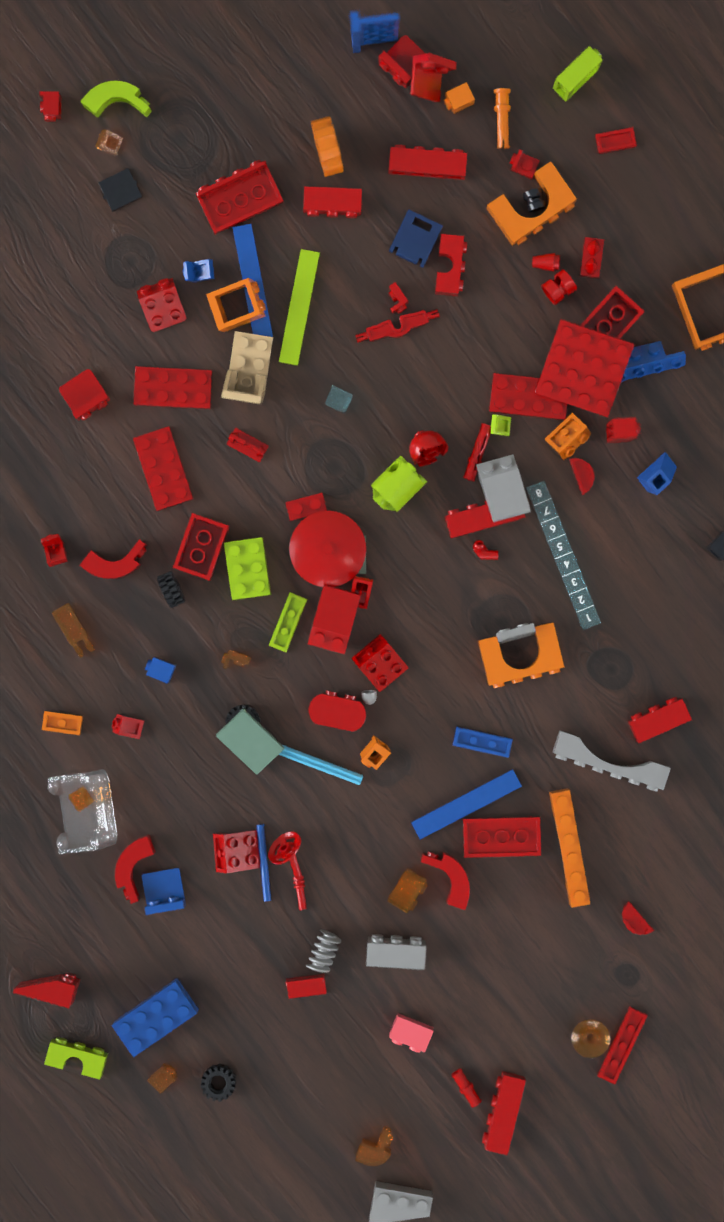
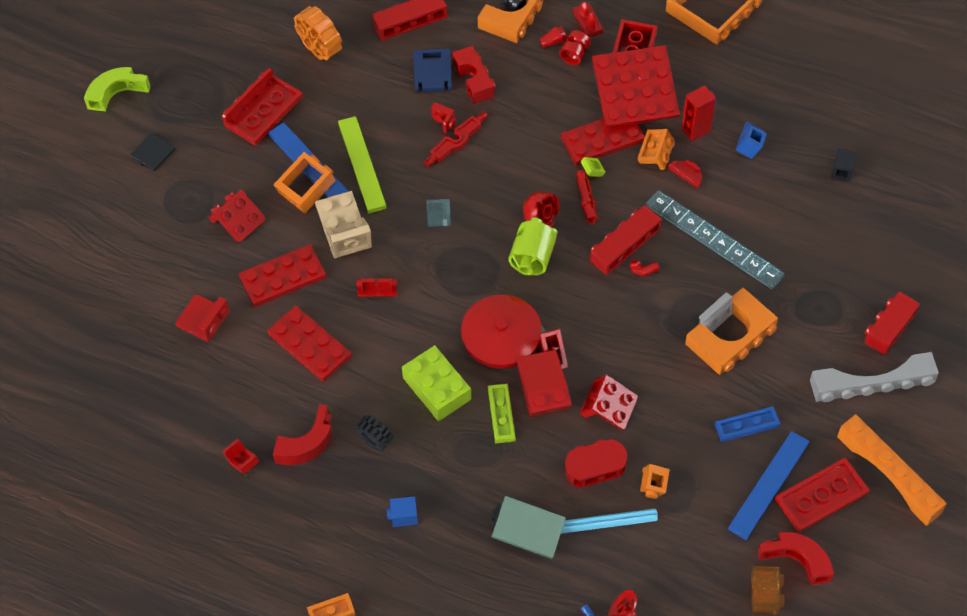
camera: 25 degrees left, 30 degrees down
red brick [39,91,62,122] -> none
clear orange hinge [51,603,94,658] -> none
clear orange slope [95,129,123,156] -> none
red bracket [112,714,144,739] -> none
red brick [173,513,230,581] -> none
blue bracket [183,259,214,283] -> none
clear orange bracket [221,649,252,670] -> none
red plate [285,493,327,521] -> none
red brick [303,186,362,218] -> none
light grey hinge [361,690,377,705] -> none
light grey slope [476,455,531,522] -> none
blue bracket [621,341,686,382] -> none

